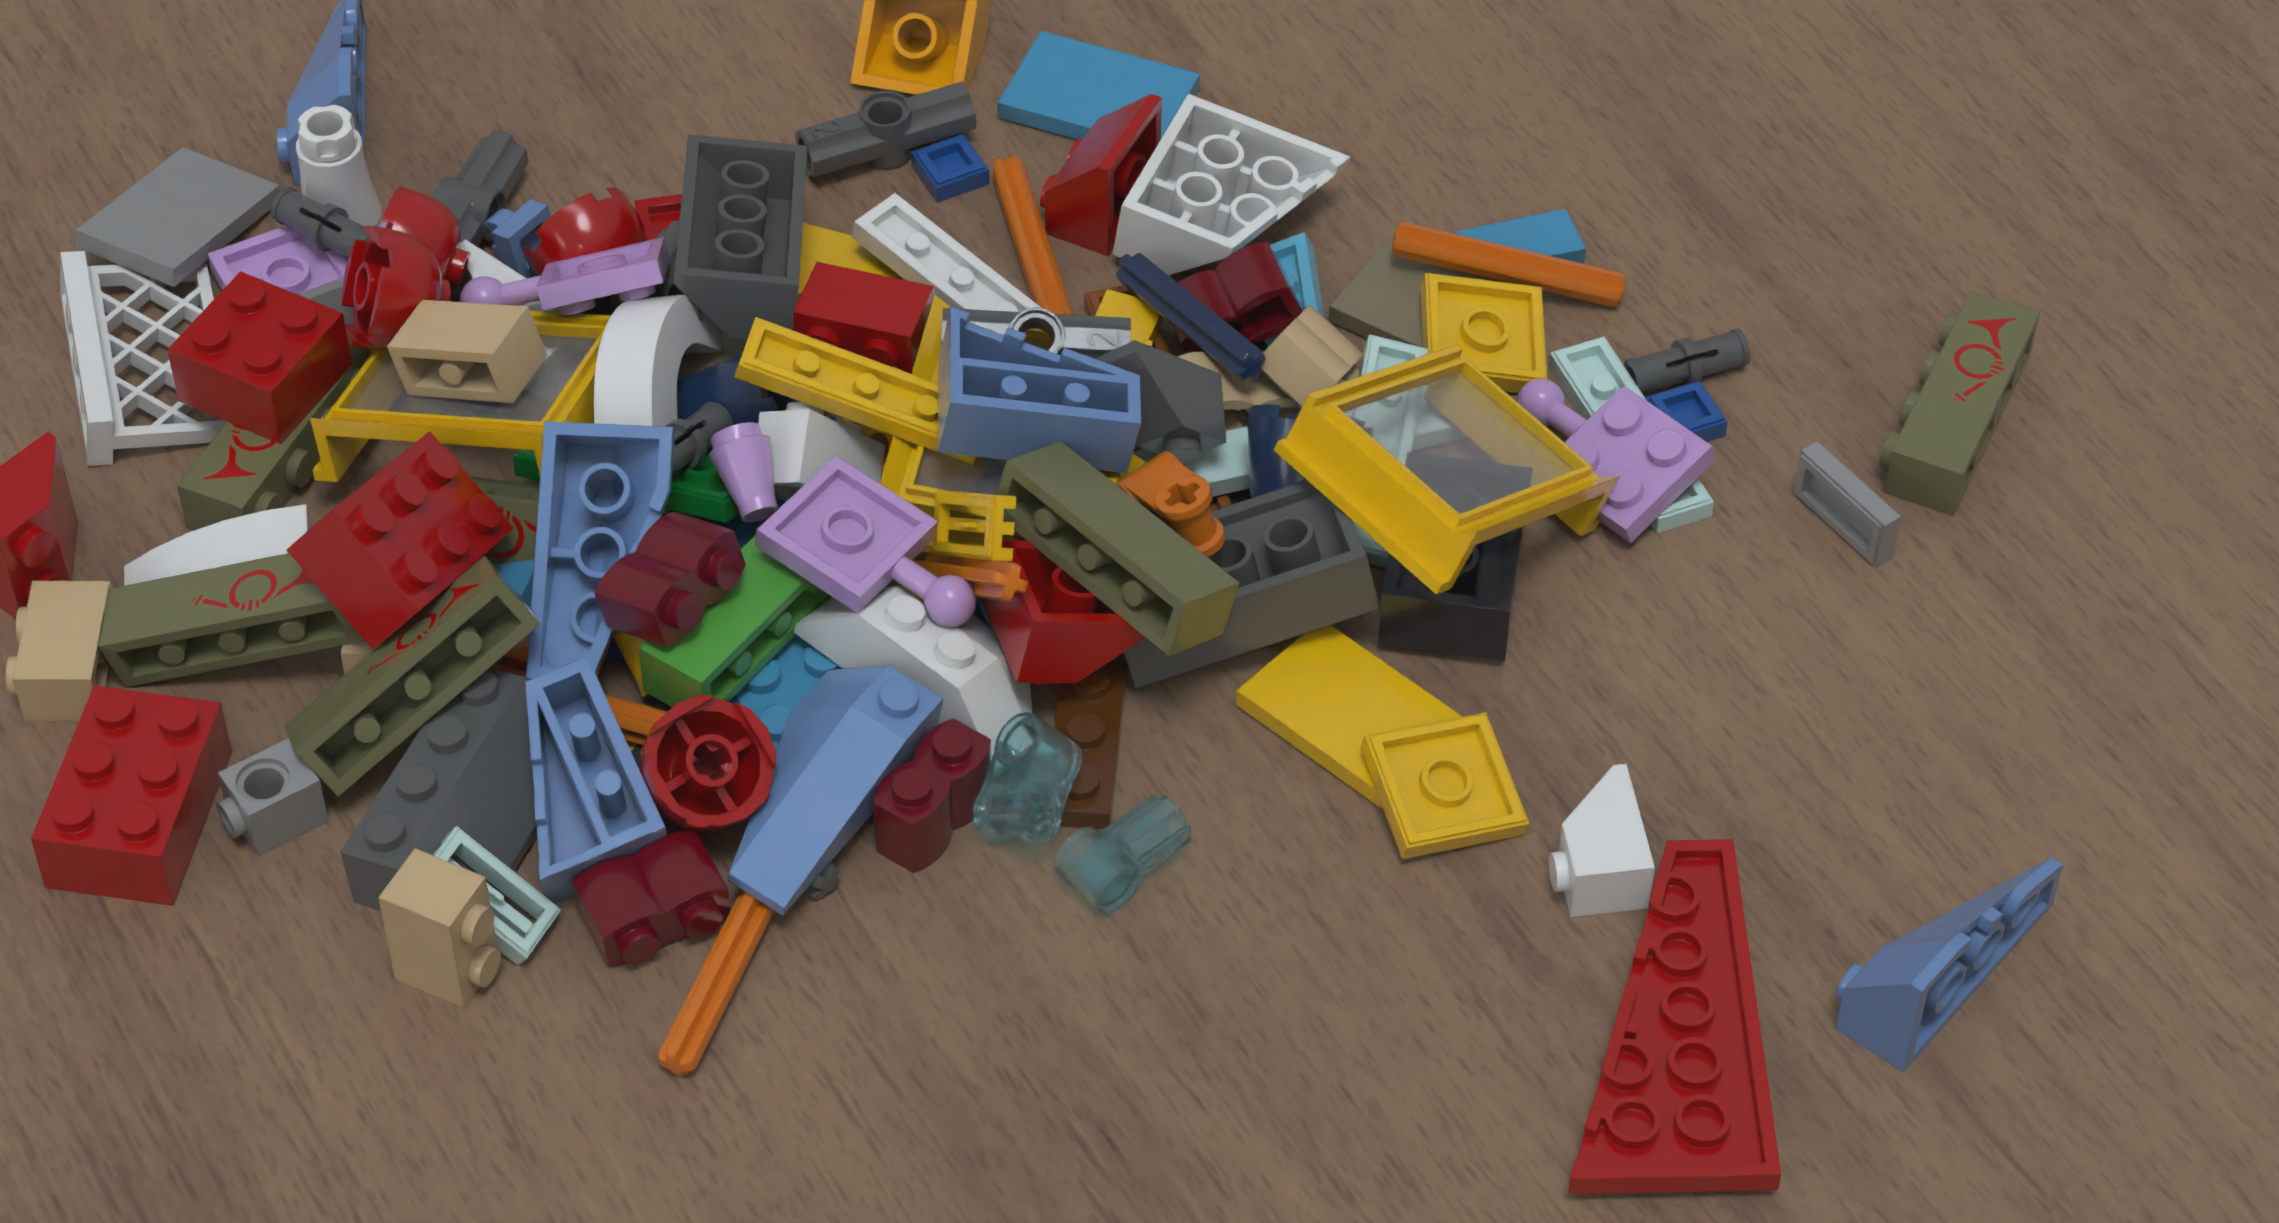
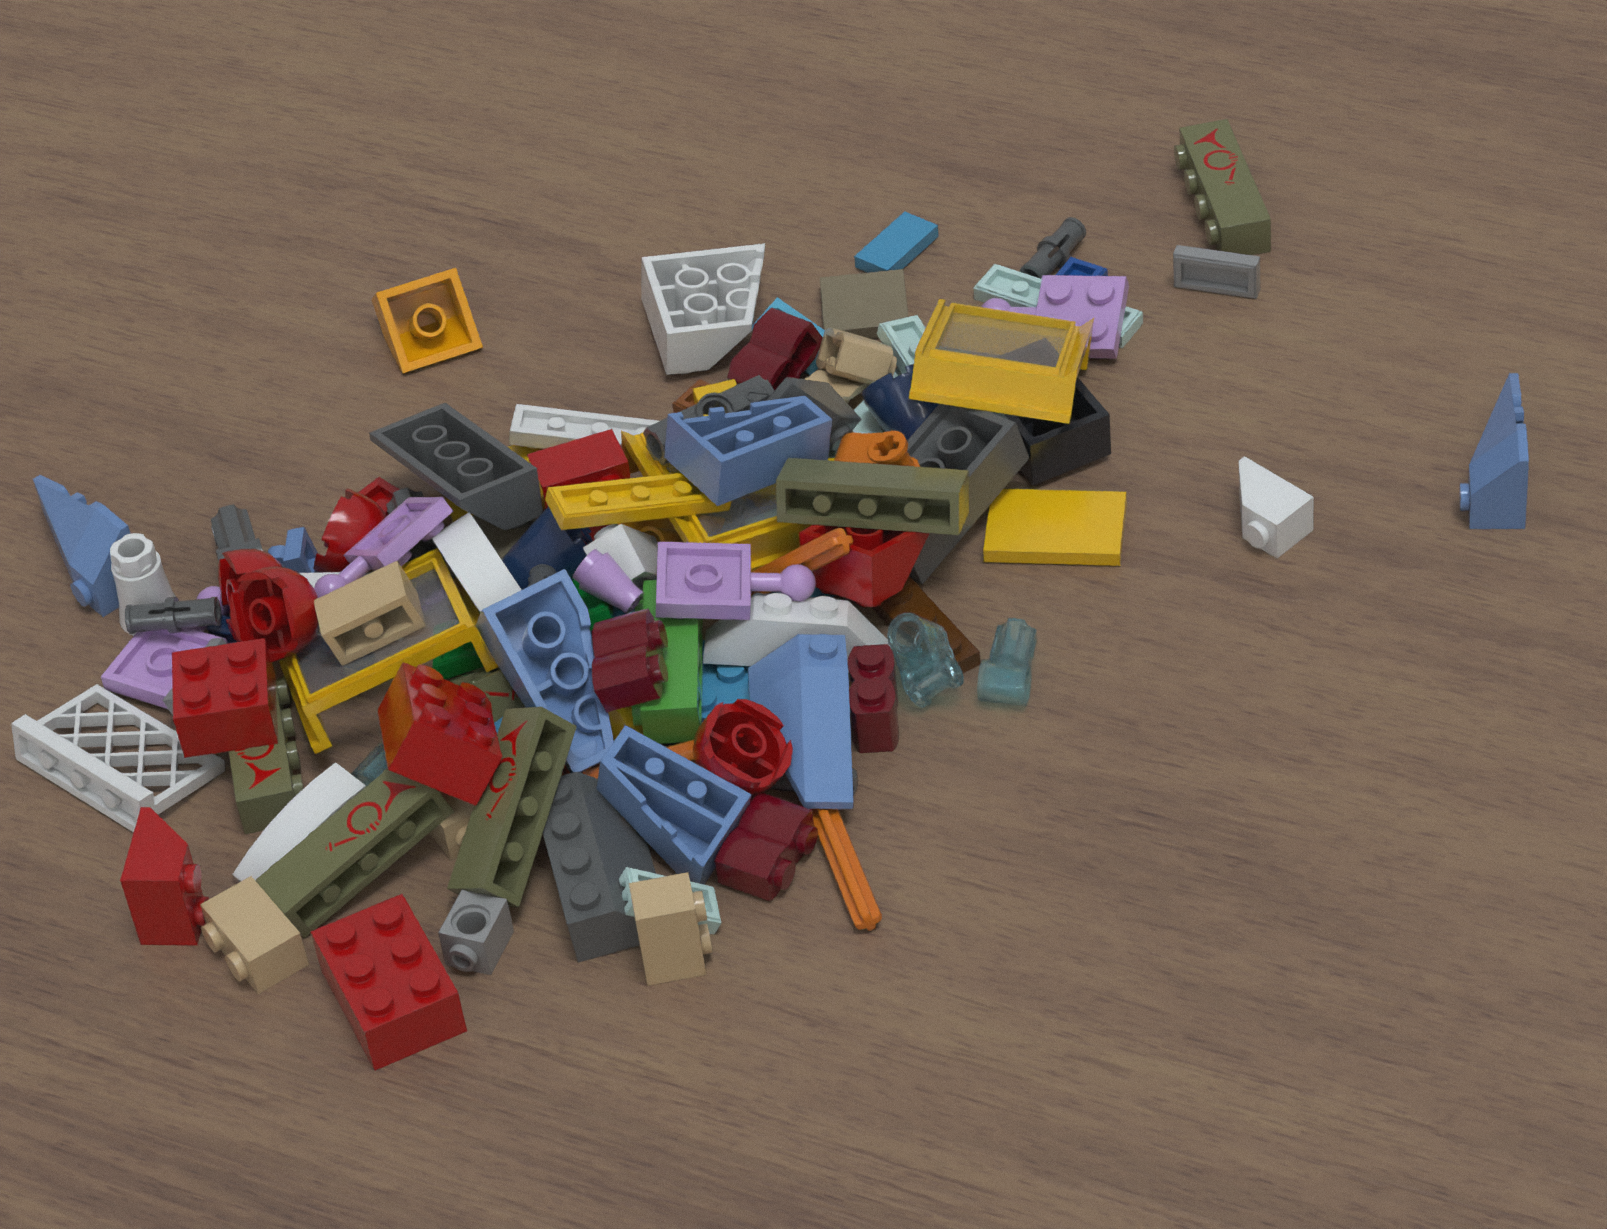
camera: 30 degrees left, 5 degrees down
light grey tile [75,147,280,287] -> none
dark grey piece [795,82,976,179] -> none
blue tile [911,134,989,203] -> none
yellow tile [932,490,1016,561] -> none
orange axle [992,155,1073,315] -> none
dark azure tile [997,30,1200,139] -> none
red slope [1040,94,1162,256] -> none
dark blue axle [1116,253,1266,381] -> none
yellow tile [1360,712,1529,859] -> none
orange axle [1392,222,1626,307] -> none
yellow tile [1420,273,1547,393] -> none
red wing [1568,839,1781,1194] -> none

